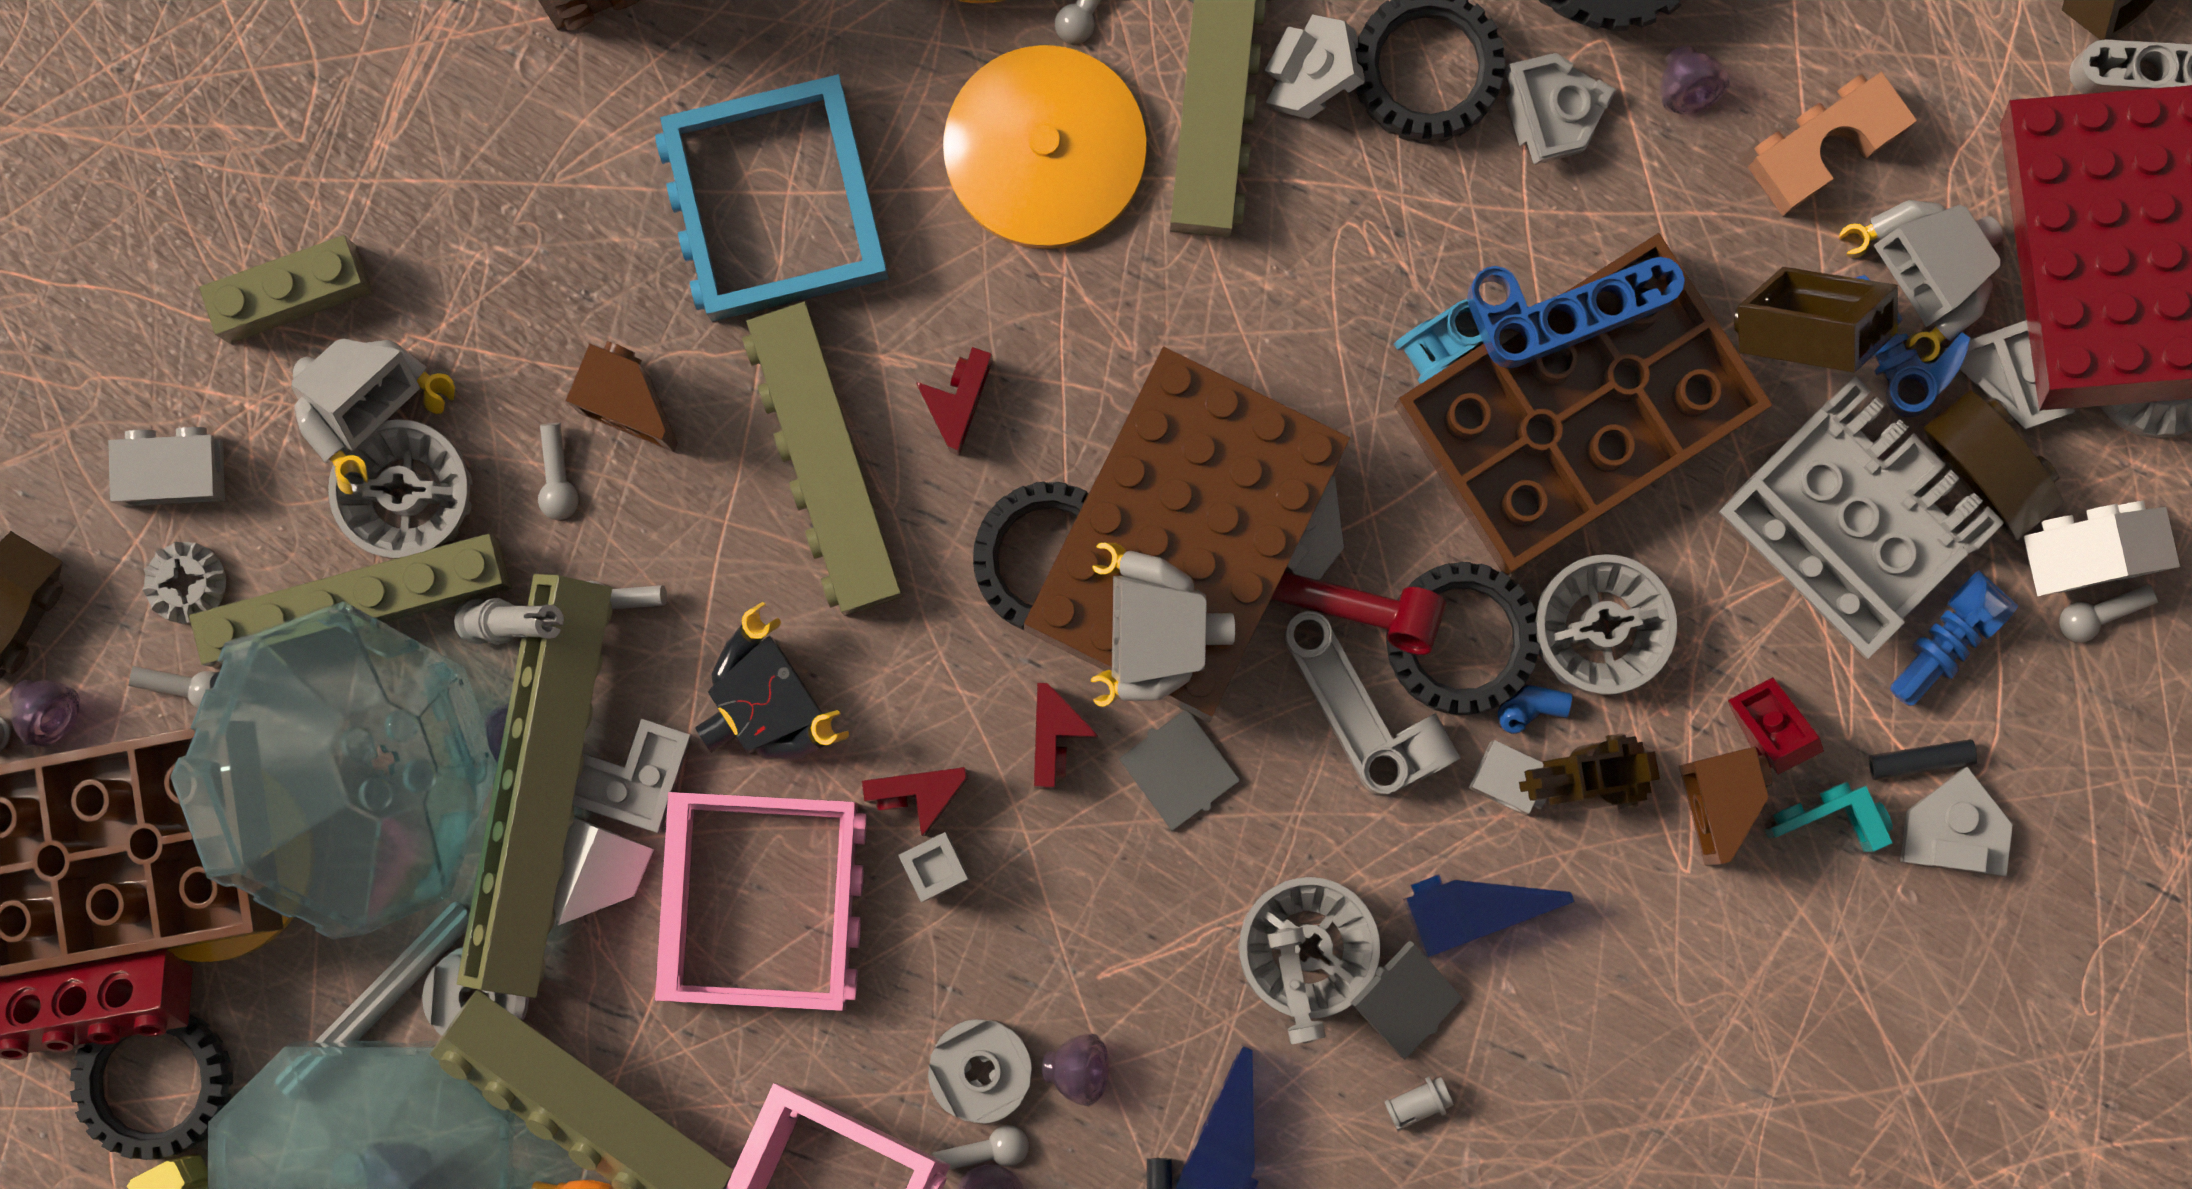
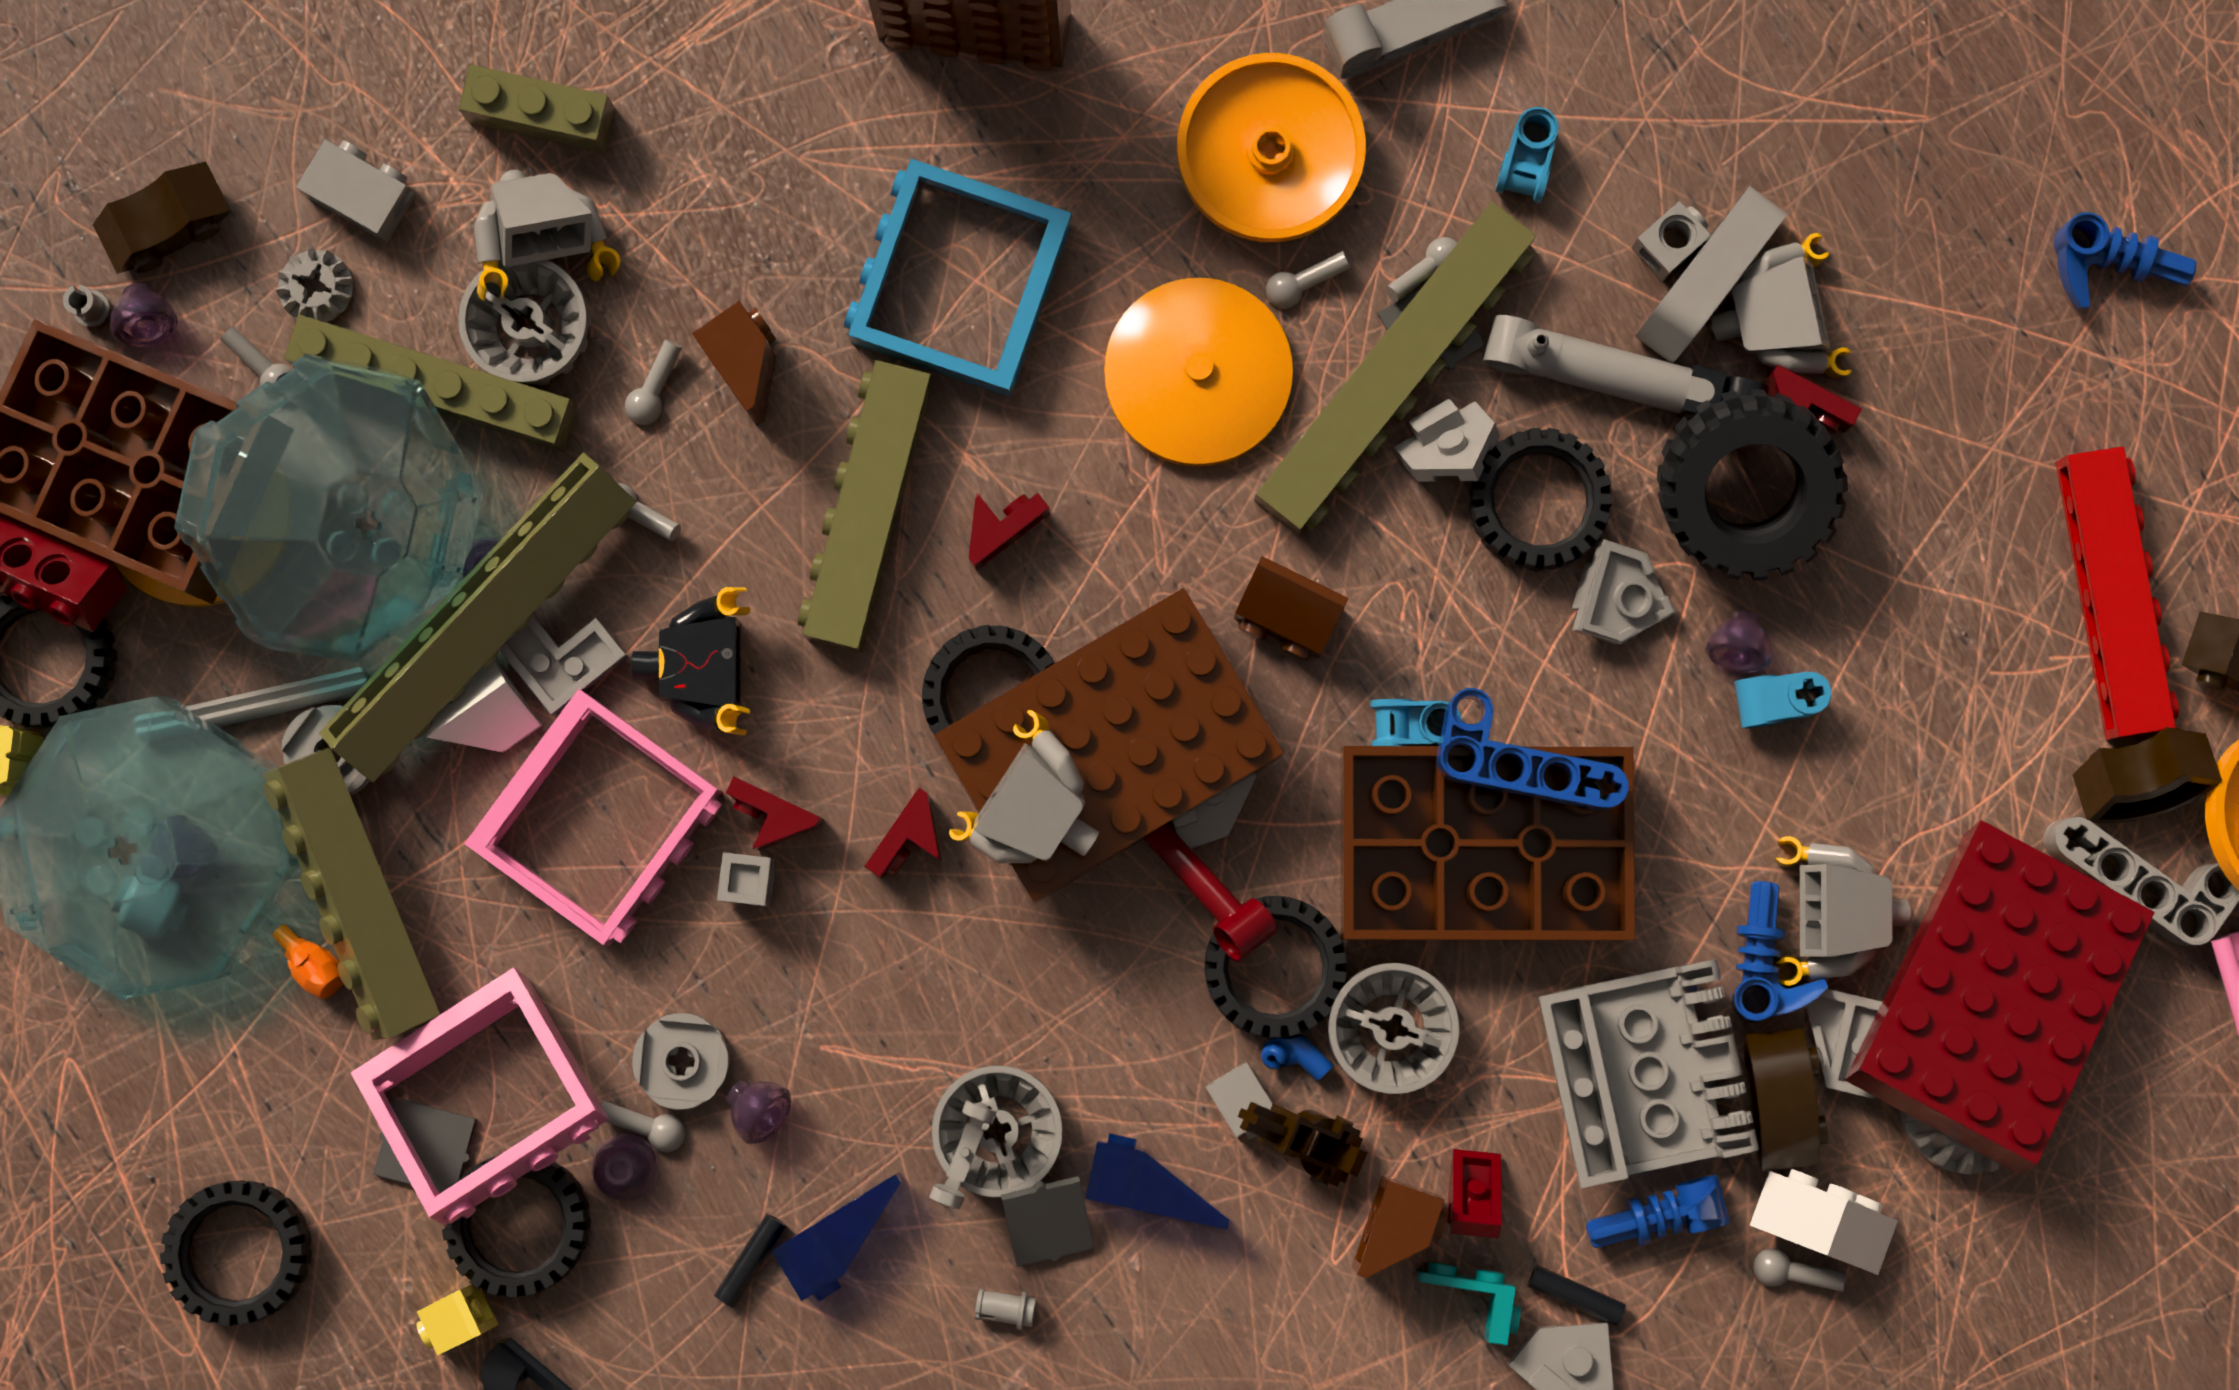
camera: 30 degrees right, 0 degrees up
light grey pin [454,598,564,645] -> none
dark grey piece [1119,710,1240,831] -> none
light grey piece [1284,611,1461,795] -> none
dark brown window [1734,267,1898,373] -> none
nougat arch [1748,71,1917,216] -> none
none -> reddish brown slope [1234,556,1349,662]
none -> dark azure piece [1734,672,1831,729]

